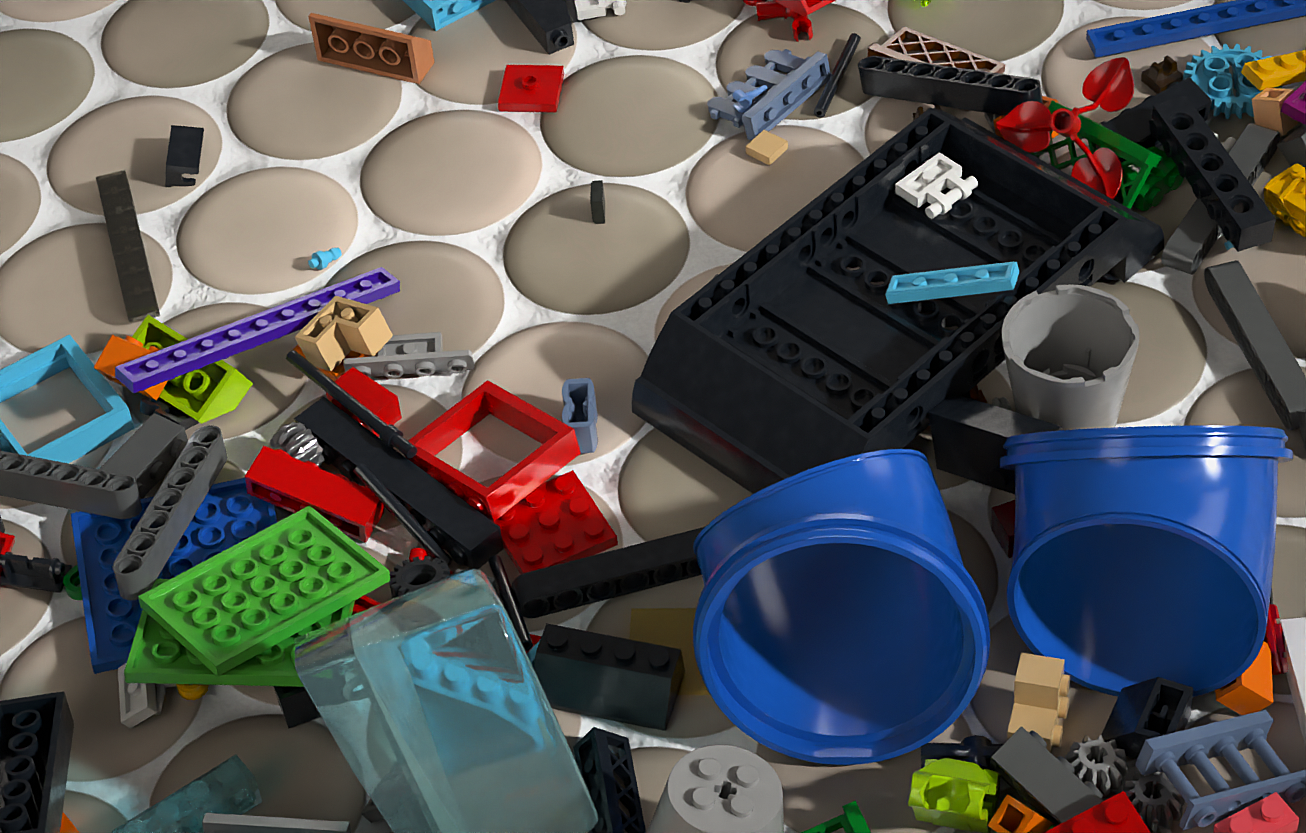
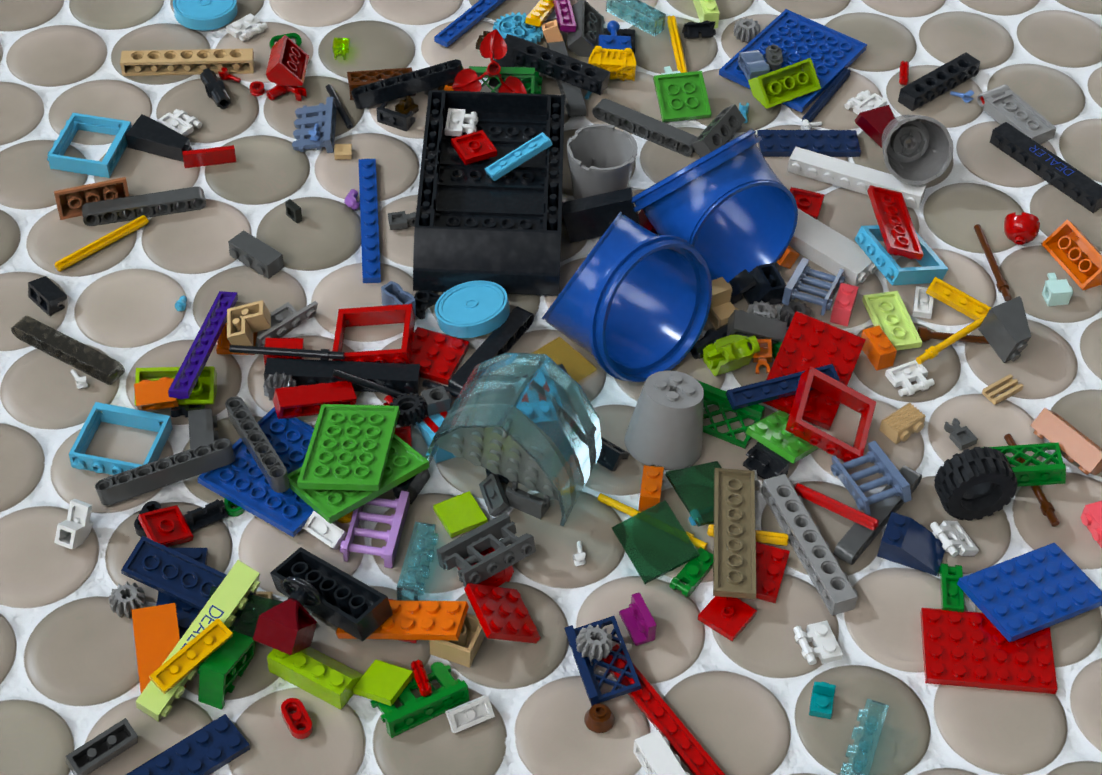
camera: 50 degrees left, 0 degrees up
red plate [498,65,565,112] -> none
none -> yellow axle [54,215,149,272]
none -> white hand [71,369,88,389]
none -> dark grey beam [82,187,206,226]
none -> red tile [182,145,236,168]
none -> dark grey brick [228,230,284,279]
none -> lavender fence [340,491,410,568]
none -> medium lavender arm [344,189,360,210]
none -> blue plate [358,159,381,283]
none -> black hinge [377,102,415,132]
none -> black piece [414,290,441,319]
none -> lime tile [433,491,488,538]
none -> medium azure brick [435,280,510,338]
none -> red plate [451,130,497,165]
none -> black slope [728,269,757,305]

